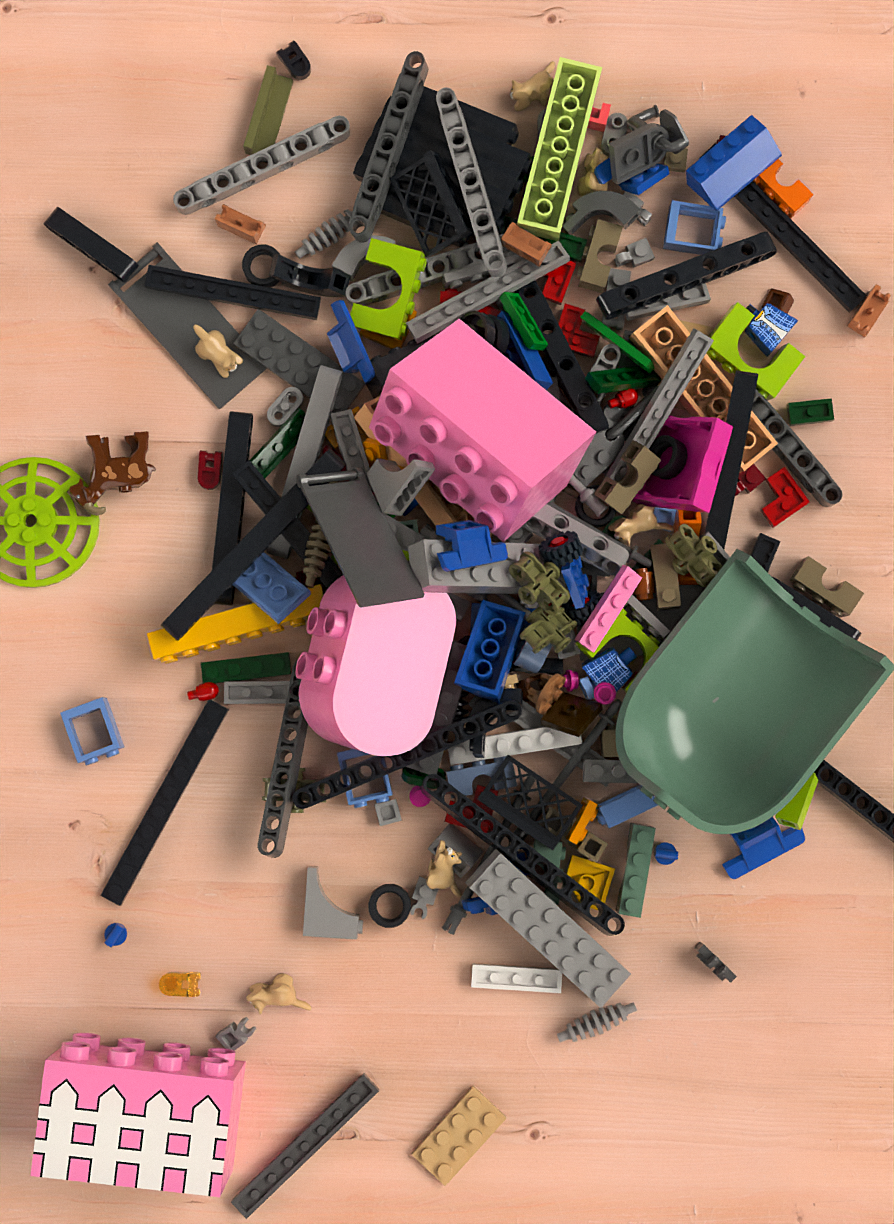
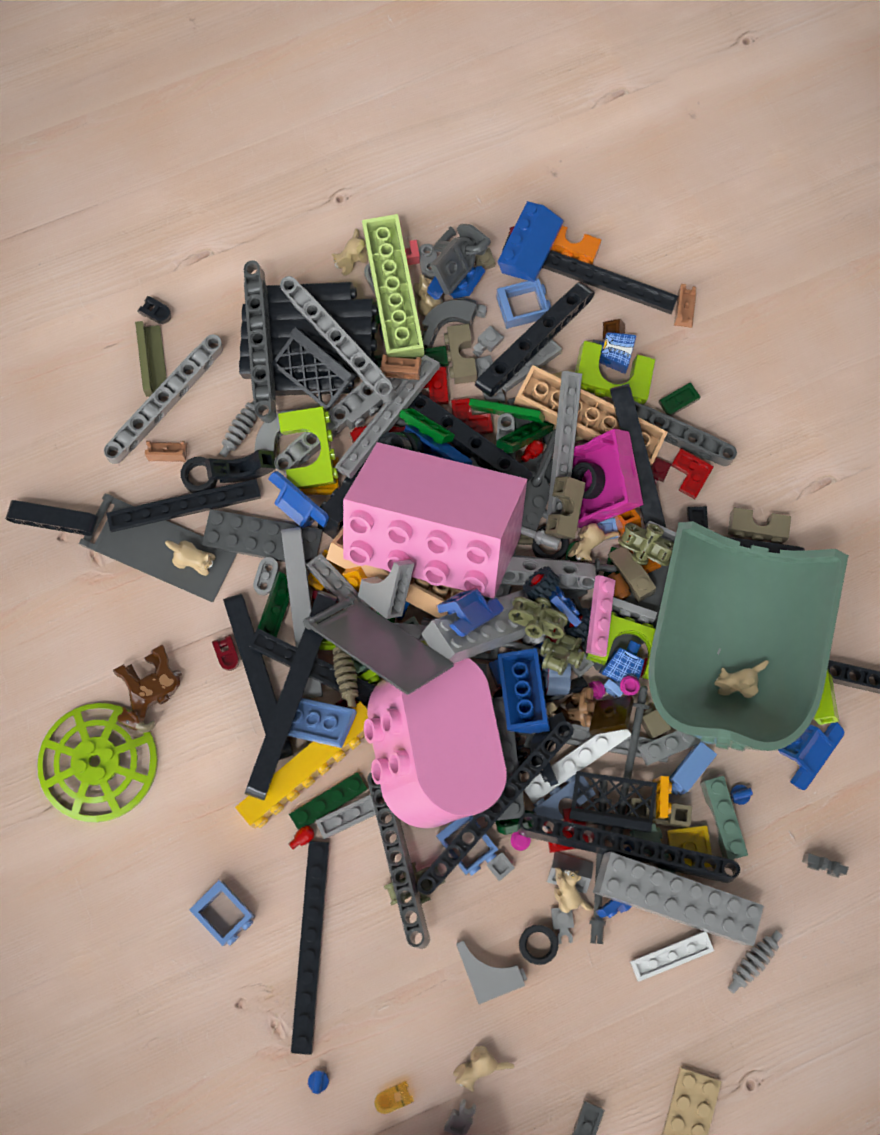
camera: 25 degrees left, 10 degrees down
none -> tan animal [715,660,769,698]

